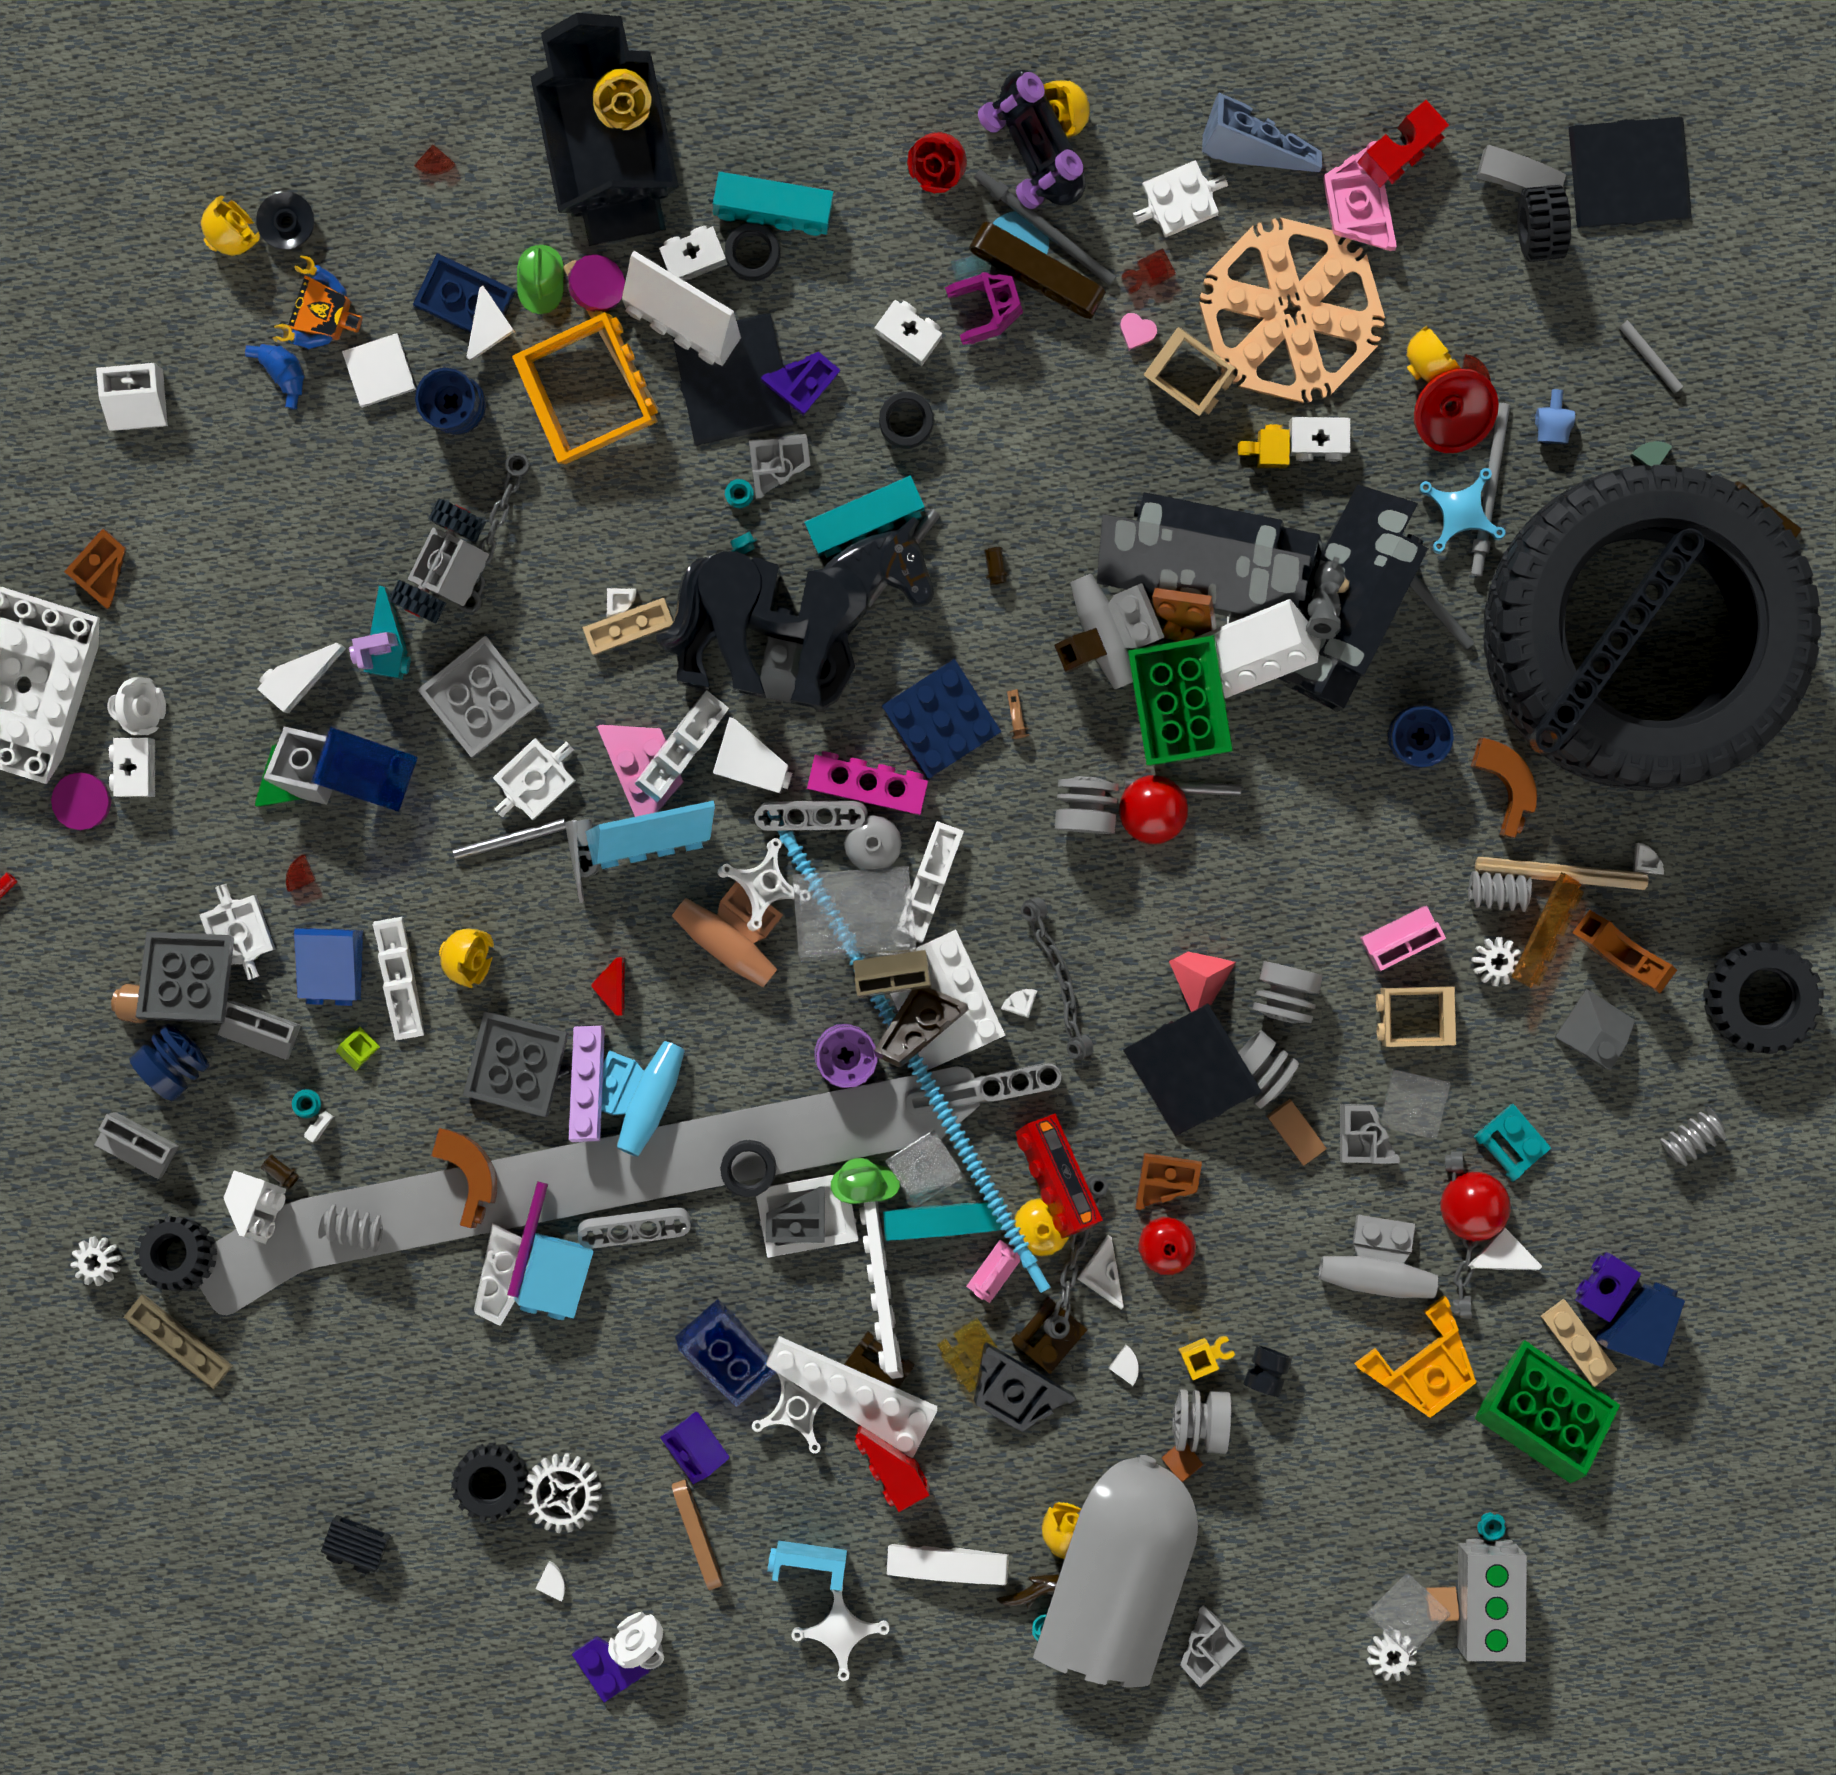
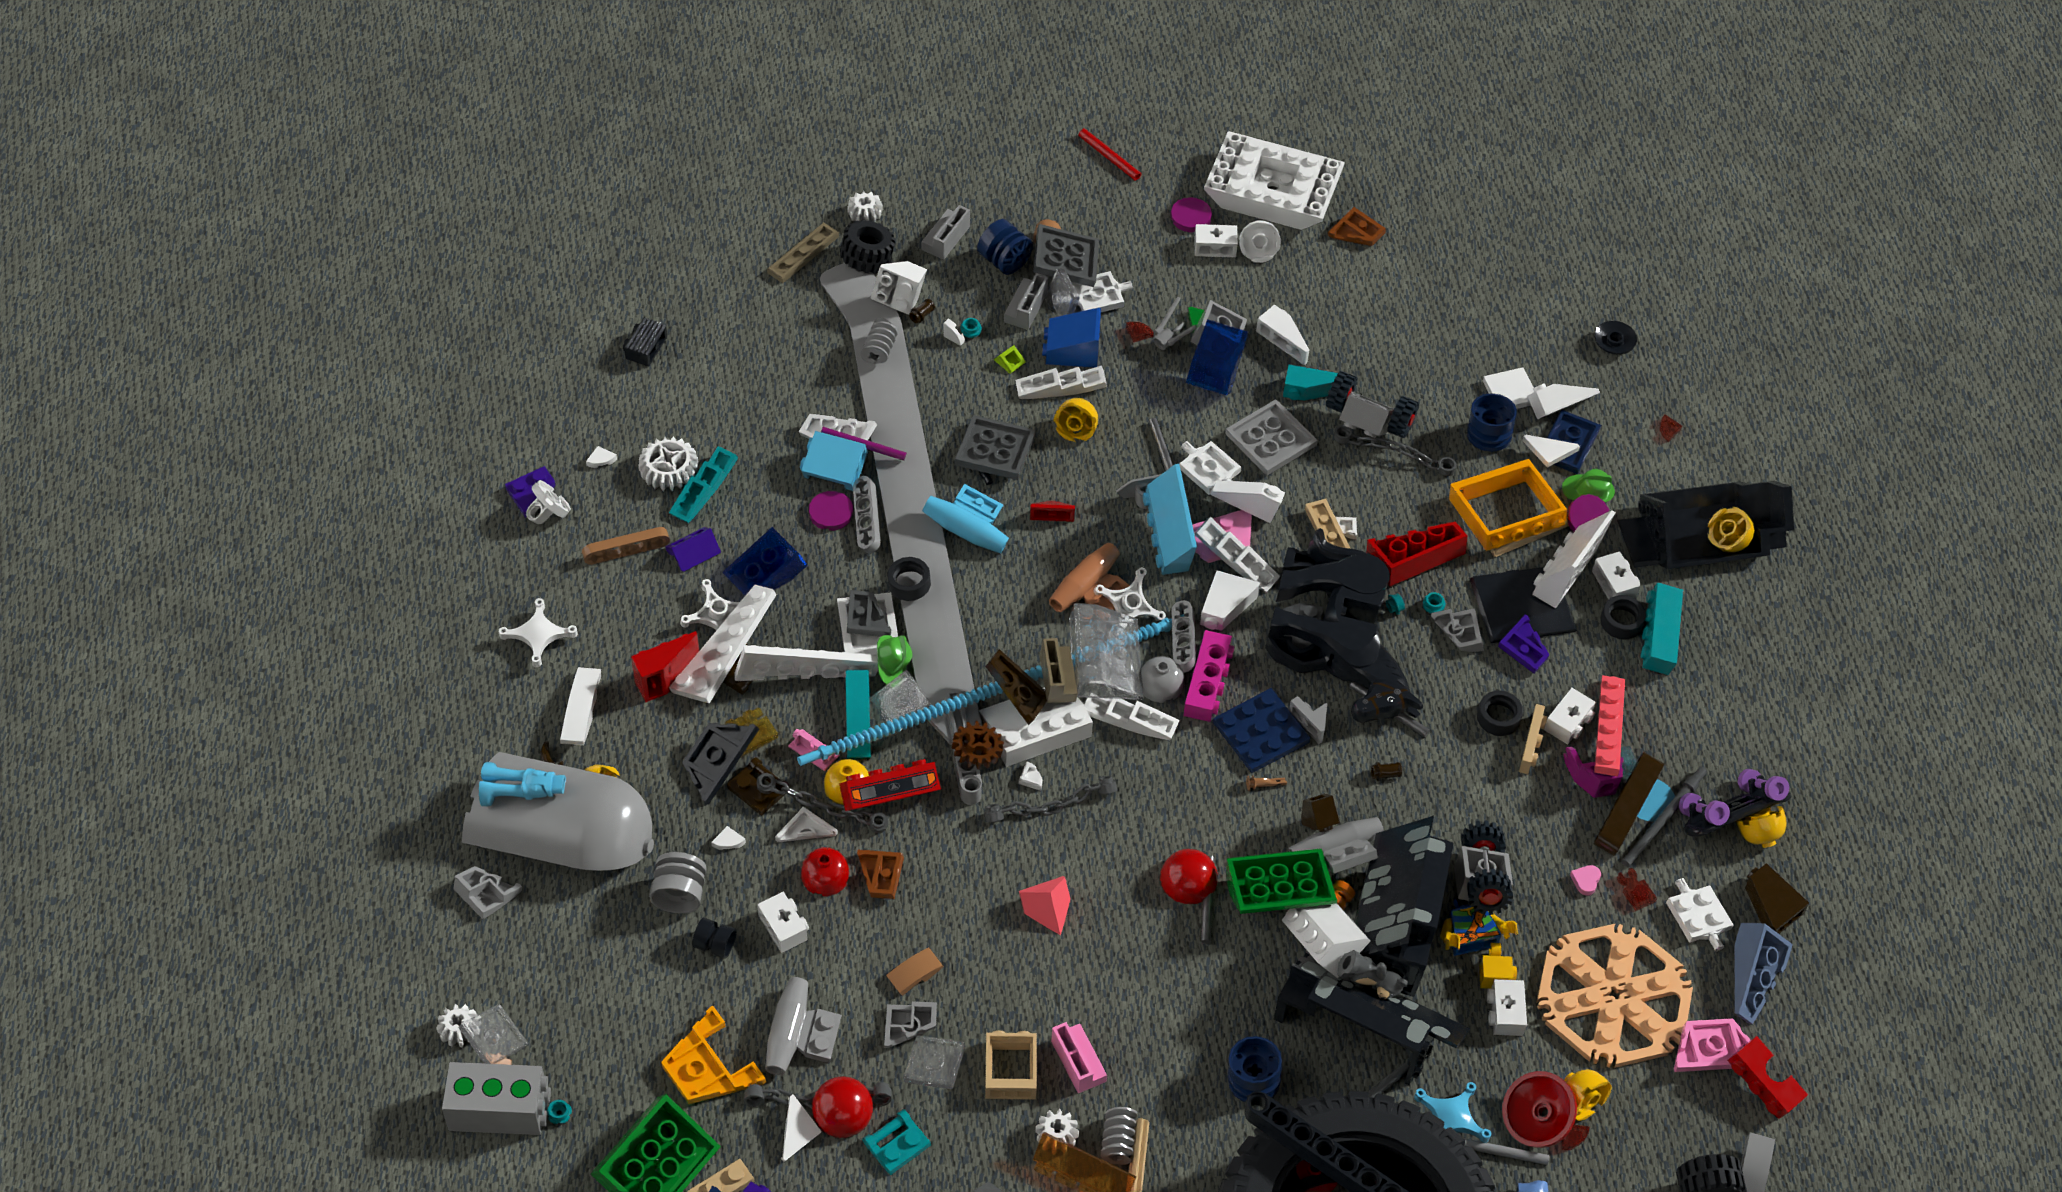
camera: 85 degrees right, 35 degrees down
white slope [96,363,168,431] -> none
yellow cylinder [201,196,260,256] -> none
blue piece [245,344,305,409] -> none
torso [273,255,362,349] -> none
lavender bracket [349,632,398,670] -> none
dark orange arch [431,1128,497,1228] -> none
black tyre [451,1443,528,1521] -> none
lavender plate [569,1025,605,1142] -> none
medium azure panel [767,1541,847,1591] -> none
teal brick [804,475,925,559] -> none
medium lavender wheel [814,1024,877,1088] -> none
red cylinder [907,132,967,193] -> none
light grey wheel [1055,776,1119,834] -> none
black piece [1123,1003,1262,1136] -> none
tan window [1144,327,1236,416] -> none
dark orange wing [1152,588,1217,635] -> none
dark orange slope [1161,1443,1203,1482] -> none
yellow brick [1179,1336,1235,1380] -> none
light grey wheel [1238,1030,1299,1109] -> none
light grey wheel [1252,961,1323,1024] -> none
dark orange arch [1471,738,1537,838] -> none
none -> medium azure piece [479,762,566,807]
none -> teal slope [669,446,738,523]
none -> white brick [757,891,809,953]
none -> magenta tile [809,491,853,531]
none -> reddish brown gear [951,721,1004,769]
none -> clear plate [1045,268,1080,317]
none -> light grey plant [1152,297,1197,350]
none -> white slope [1210,480,1285,523]
none -> light grey slope [1289,696,1327,744]
none -> red wedge [1366,522,1468,586]
none -> torso [1440,898,1518,956]
none -> brick [1454,820,1513,915]
none -> tan plate [1519,704,1547,774]
none -> white slope [1527,383,1600,419]
none -> coral plate [1594,675,1625,777]
none -> dark brown slope [1745,863,1809,934]

